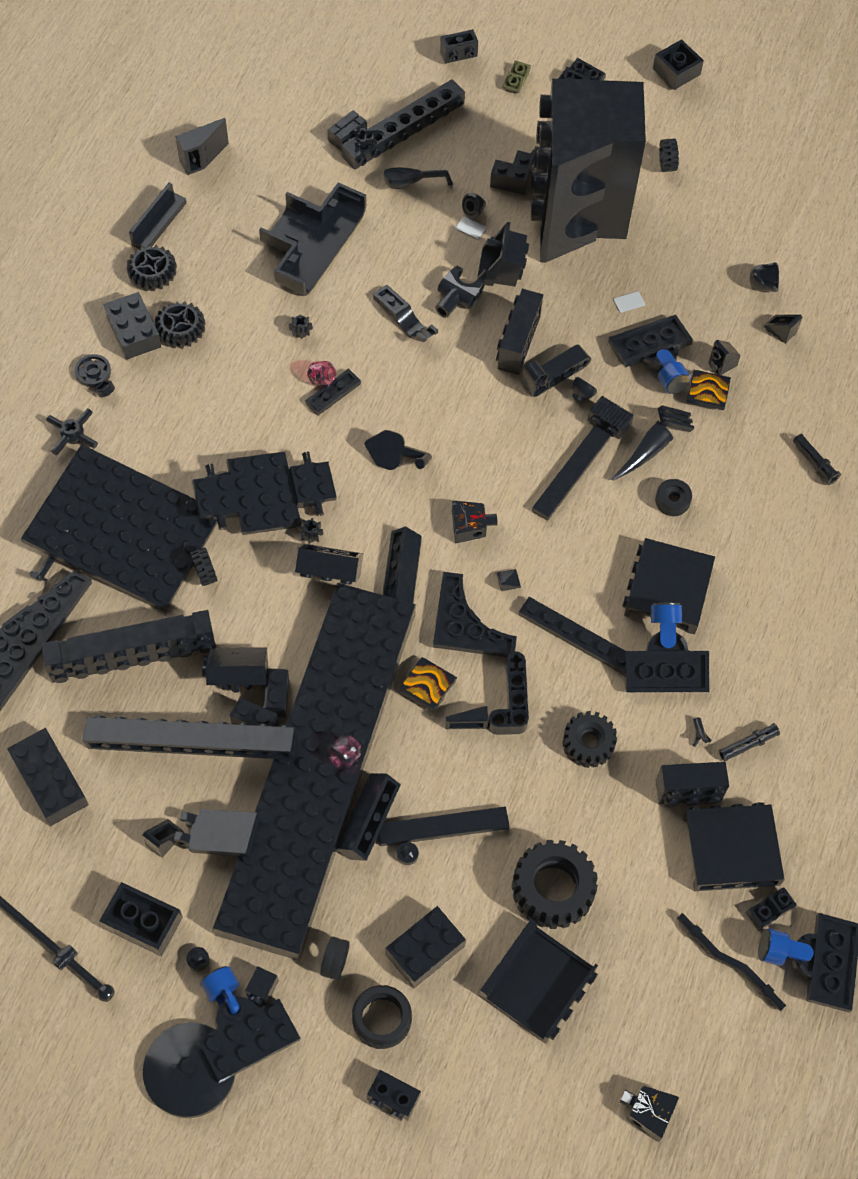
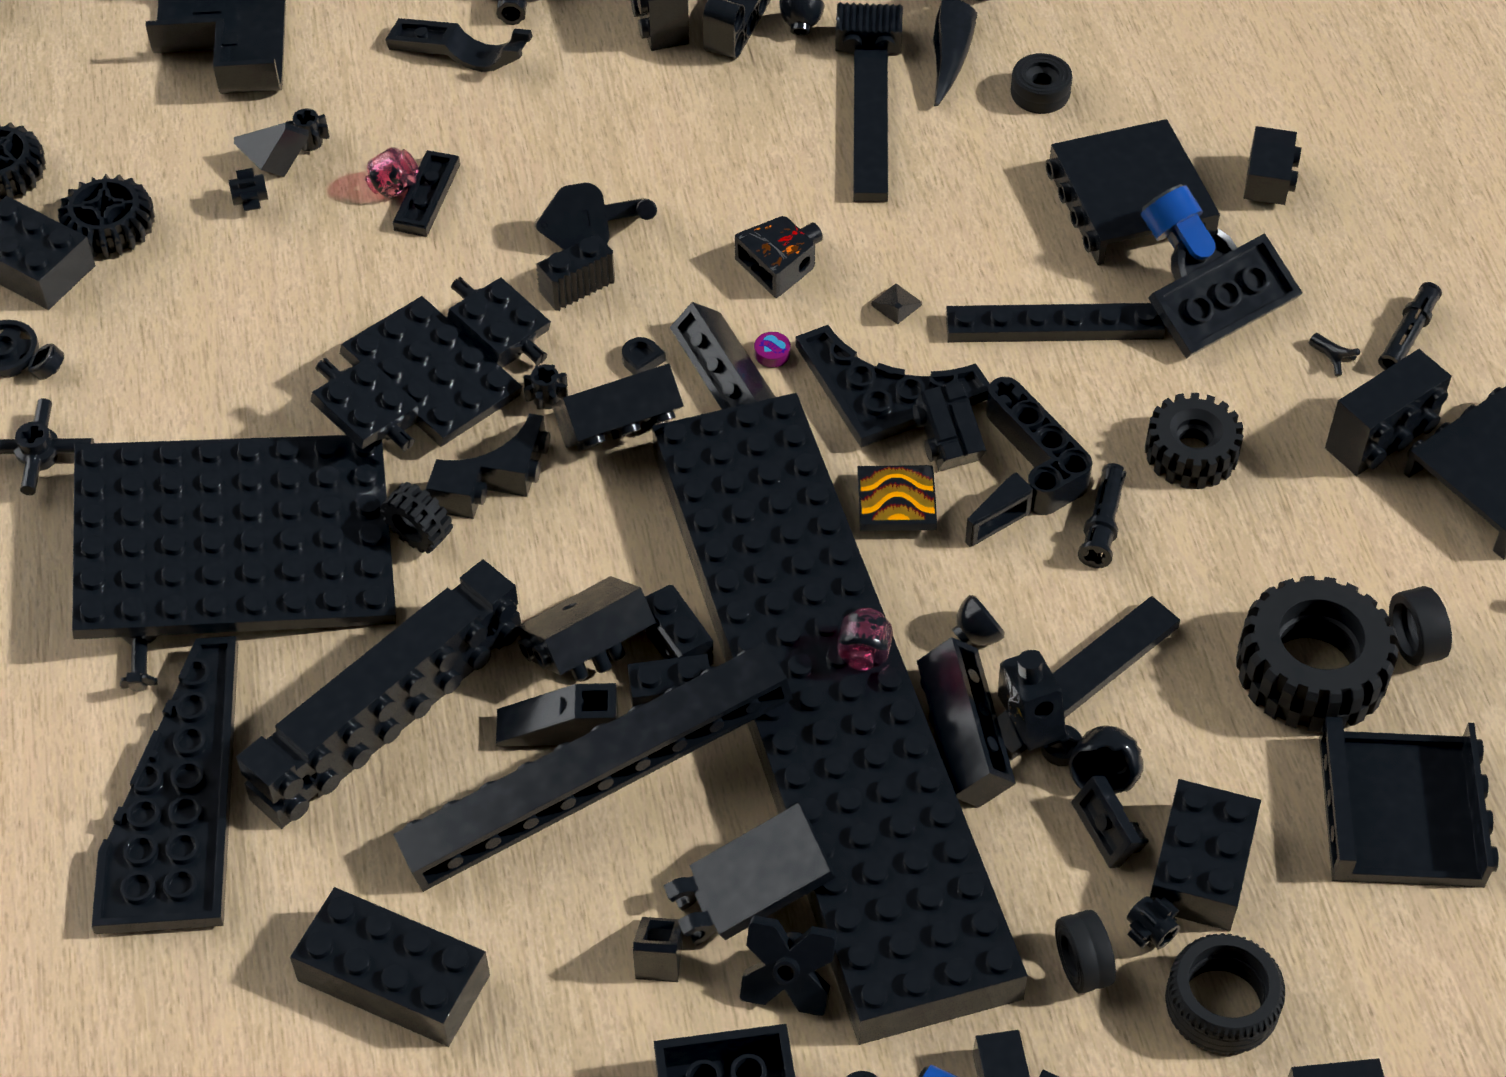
camera: 30 degrees left, 10 degrees down
none -> black gear [228,168,268,211]
none -> black slope [234,123,309,177]
none -> black arch [426,413,551,519]
none -> black slope [496,683,618,746]
none -> black brick [536,234,615,311]
none -> black tile [622,337,666,375]
none -> black plant [740,915,837,1016]
none -> magenta tile [754,332,791,367]
none -> black brick [913,381,986,471]
none -> black brick [952,595,1005,646]
none -> black torso [998,650,1066,751]
none -> black hair [1069,725,1144,794]
none -> black hinge [1071,776,1149,868]
none -> black pin [1078,463,1126,568]
none -> black gear [1127,896,1180,949]
none -> black brick [1243,126,1302,205]
none -> black tyre [1389,586,1452,666]

